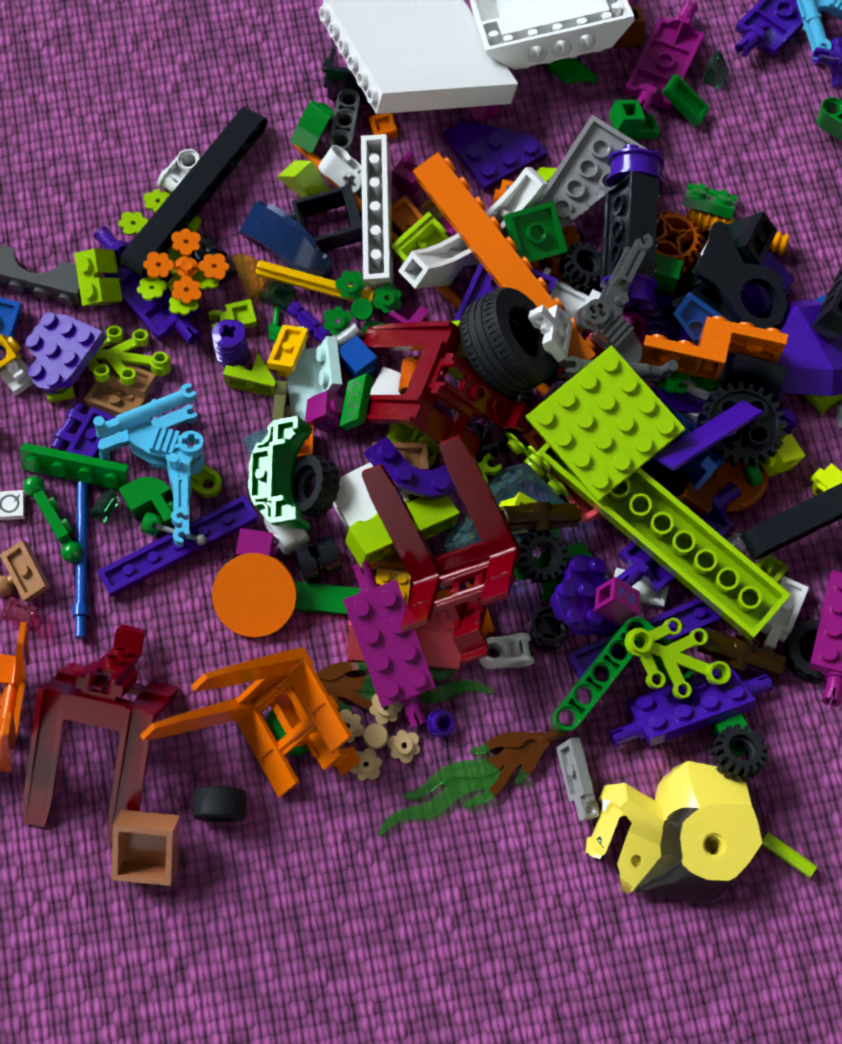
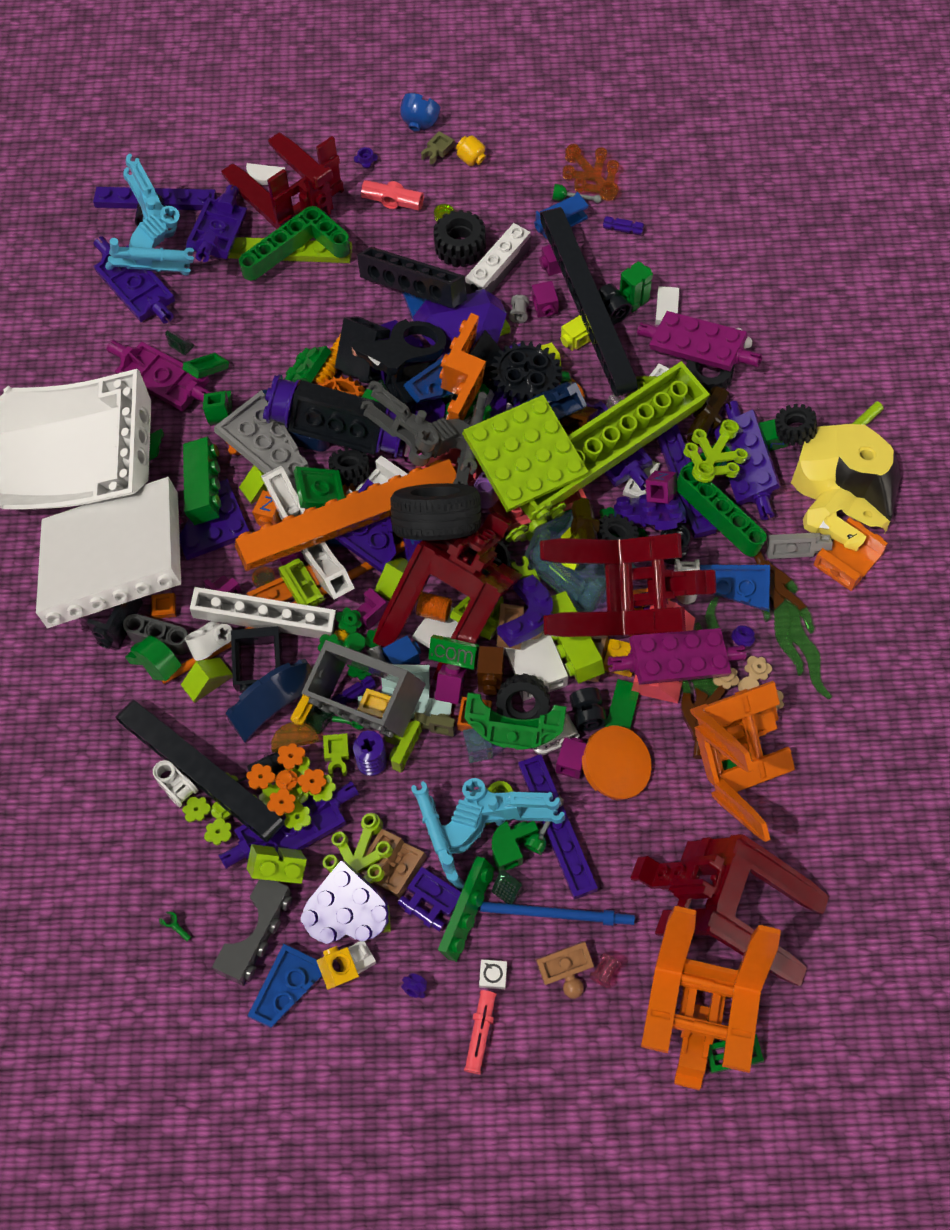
camera: 75 degrees left, 5 degrees down
green plate [23,476,84,563] -> none
nougat piece [111,810,180,886] -> none
black tyre [193,786,247,822] -> none
white hinge [529,305,573,362] -> none
dark purple piece [654,400,763,471] -> none
none -> green hand [159,911,191,941]
none -> green brick [183,436,221,525]
none -> dark grey hose [301,640,426,738]
none -> reddish brown brick [477,646,504,695]
none -> blue wing [700,565,771,612]
none -> orange panel [813,517,888,591]

